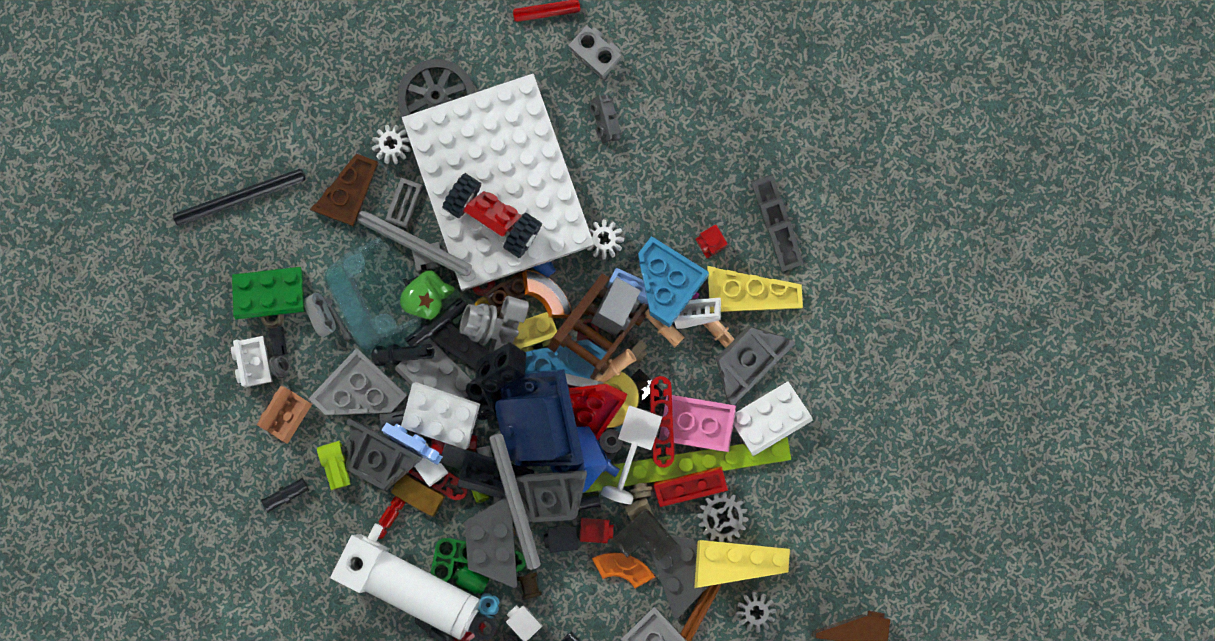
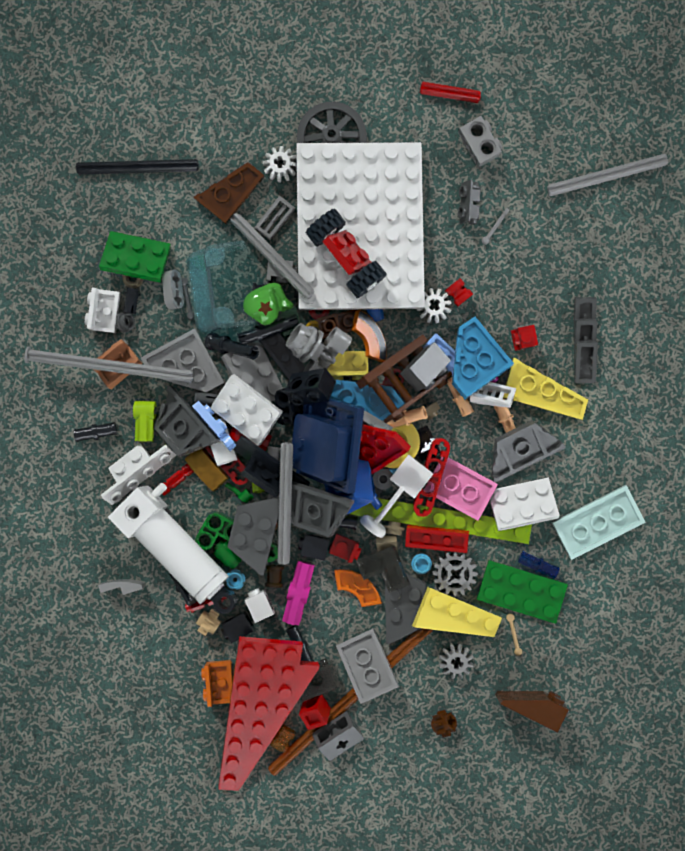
camera: 20 degrees right, 5 degrees up
none -> light grey axle [24,347,194,382]
none -> white bracket [101,443,176,505]
none -> green hand [225,483,253,503]
none -> dark pink piece [282,560,315,626]
none -> medium azure plate [411,553,432,574]
none -> red wheel [445,278,473,307]
none -> green plate [476,560,568,624]
none -> light grey hinge [482,208,510,245]
none -> tan hinge [506,613,522,656]
none -> clear blue axle [518,552,560,579]
none -> light grey axle [547,154,668,196]
none -> light aqua plate [551,485,646,560]

